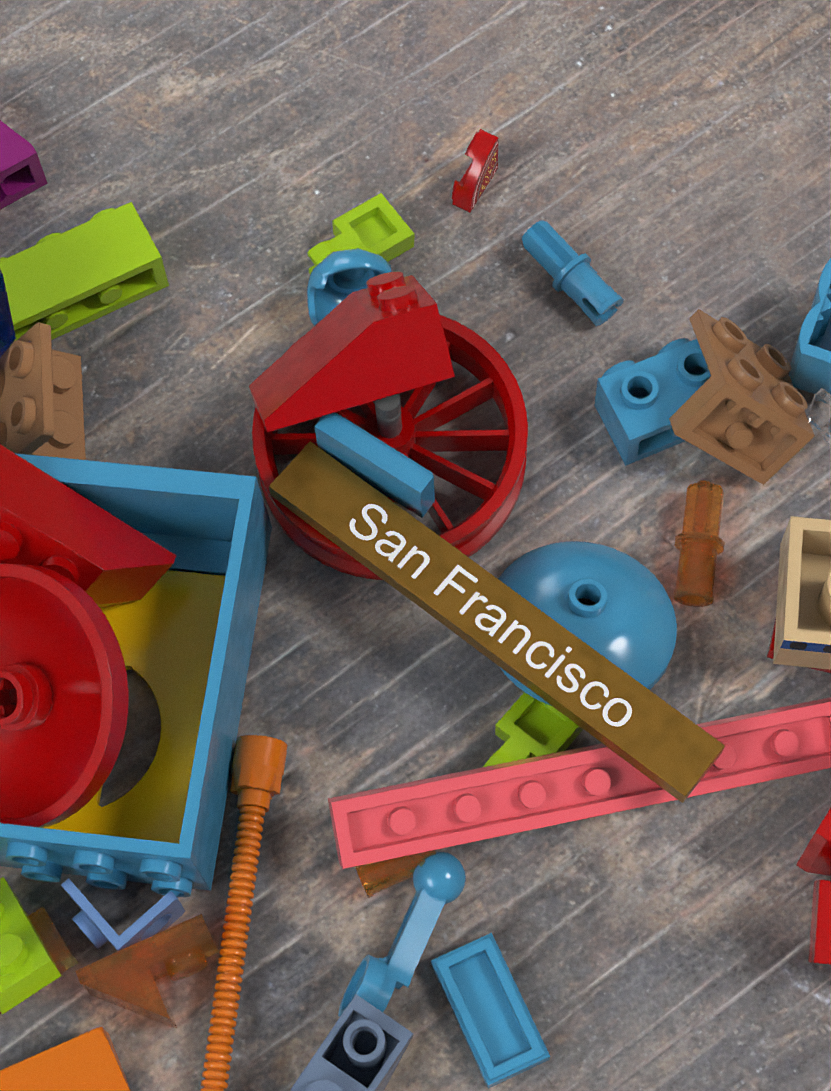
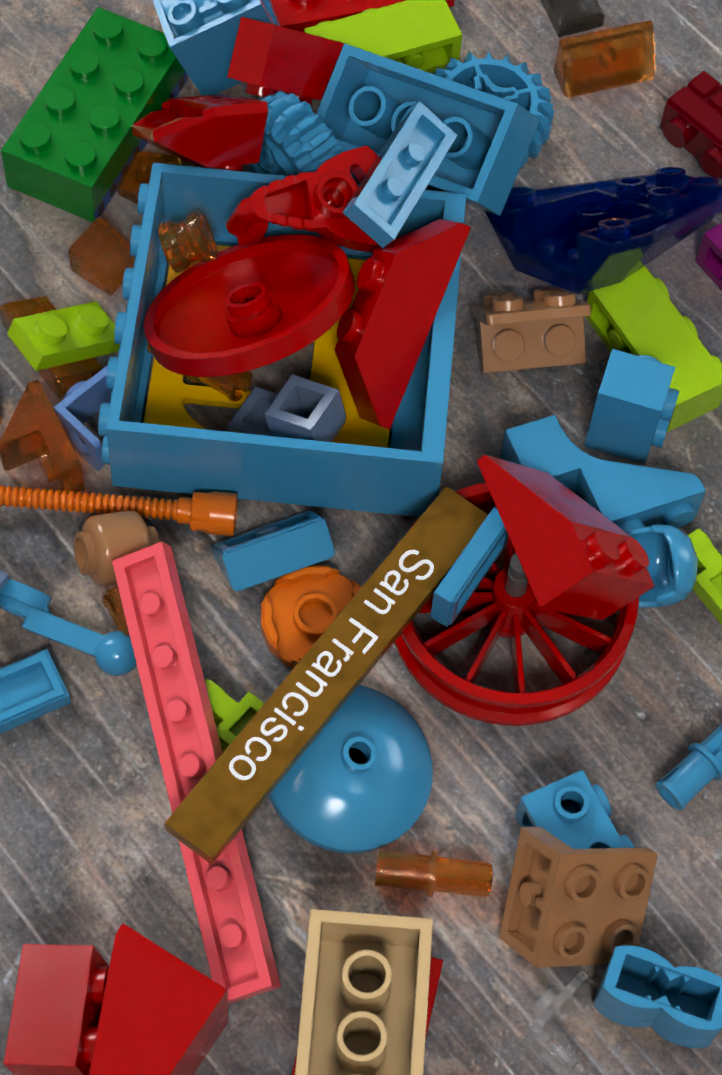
camera: 80 degrees right, 5 degrees down
none -> medium nougat head [74,510,159,586]
none -> dark azure slope [211,510,335,591]
none -> sand blue brick [228,374,346,442]
none -> orange tile [261,565,361,668]
none -> dark azure arch [500,415,706,533]
none -> dark azure brick [584,349,679,465]

